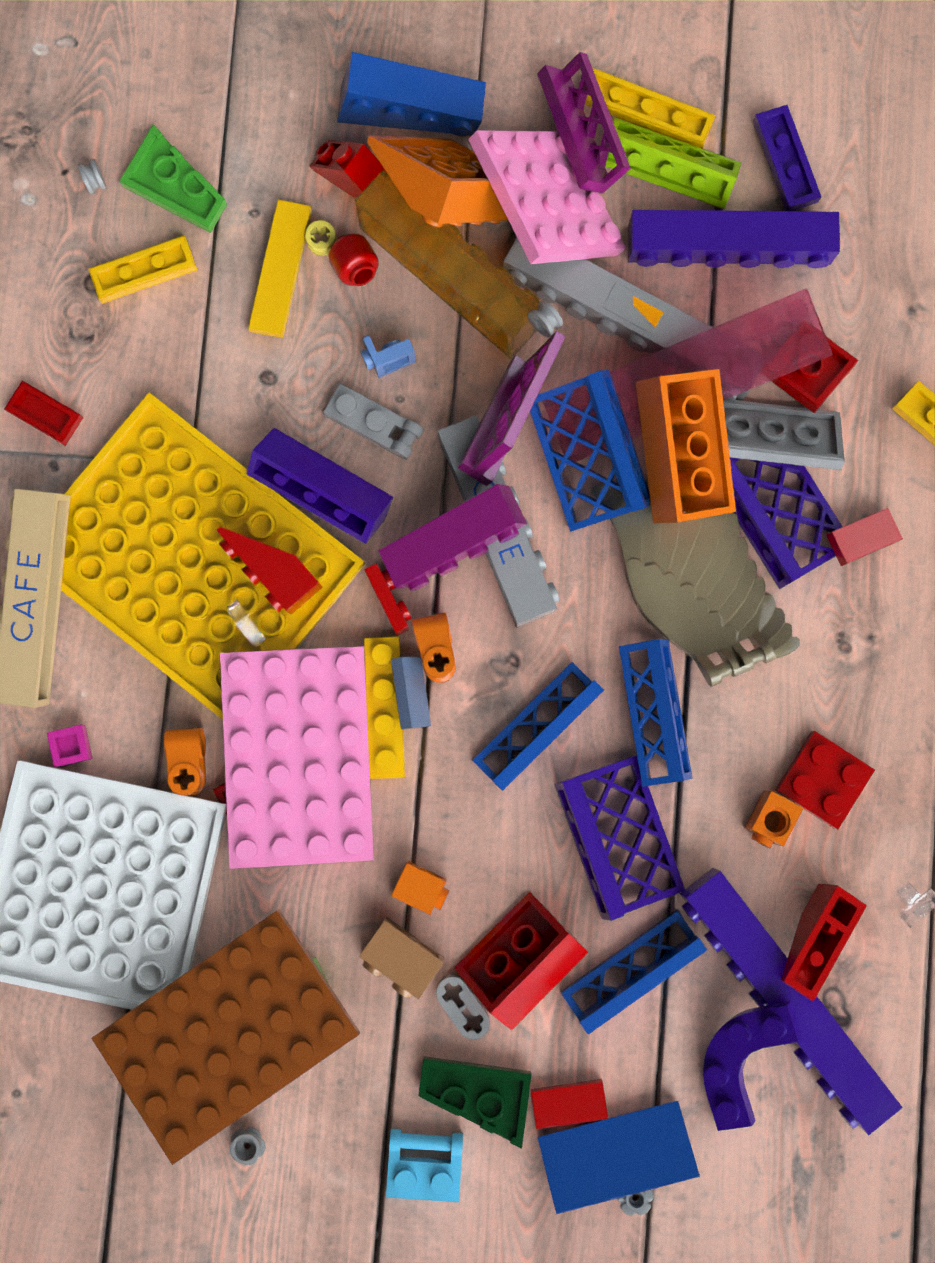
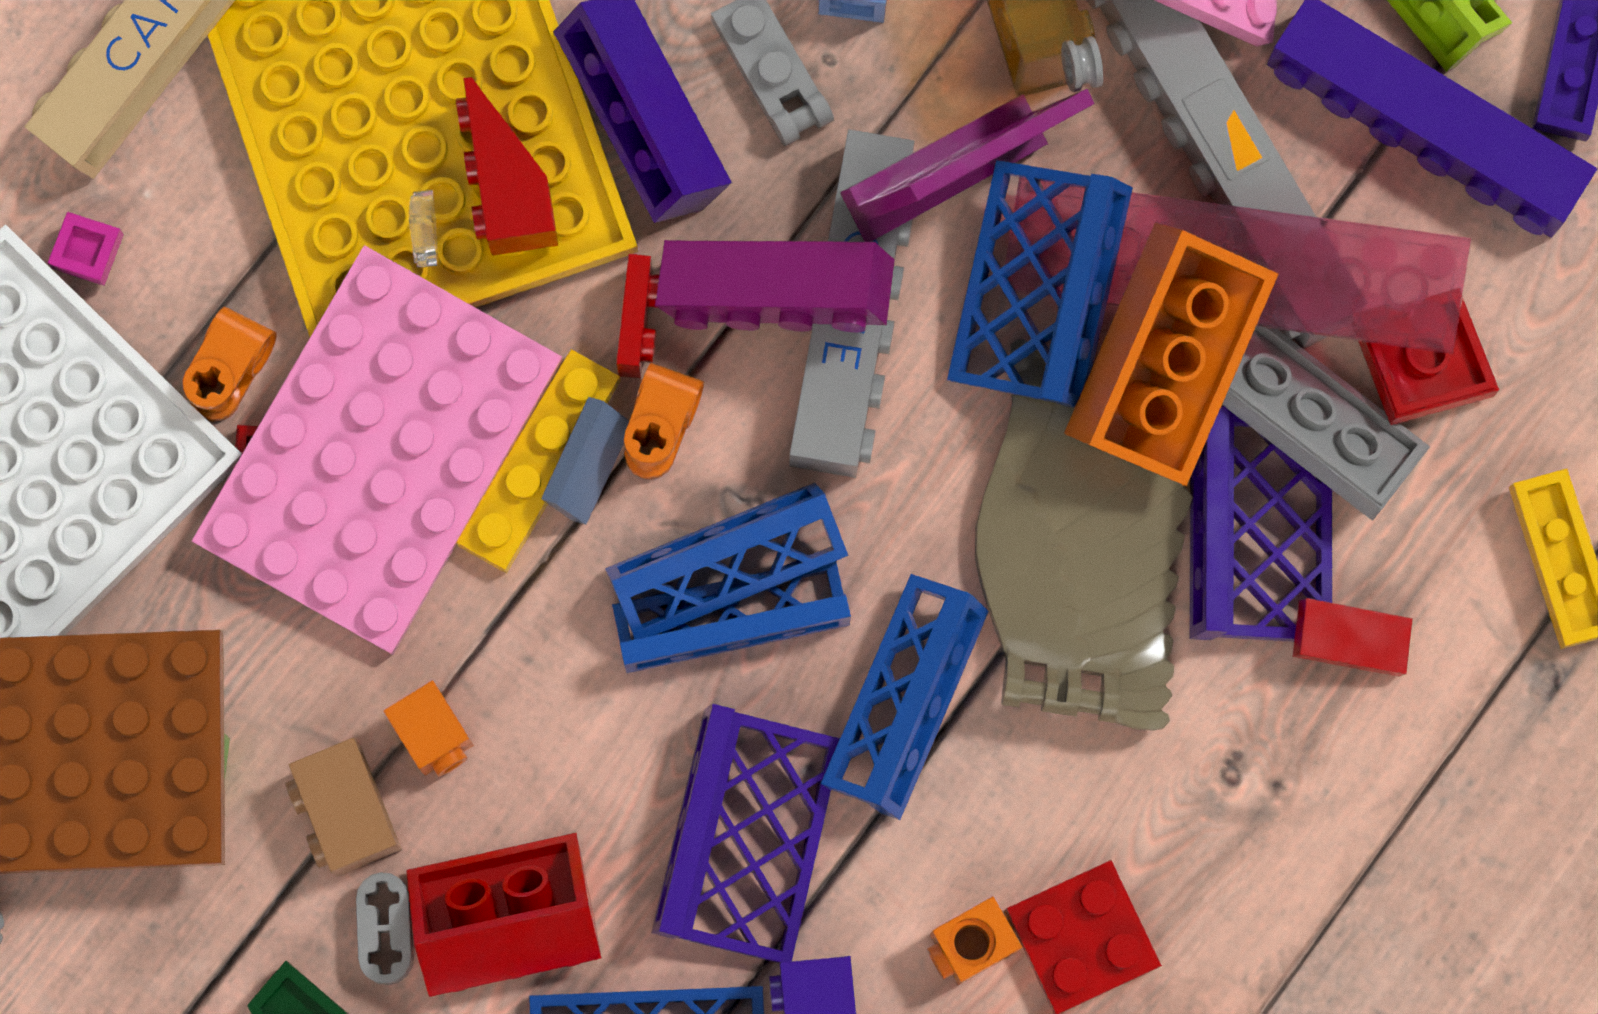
camera: 30 degrees right, 5 degrees down
none -> blue fence [605,482,849,639]

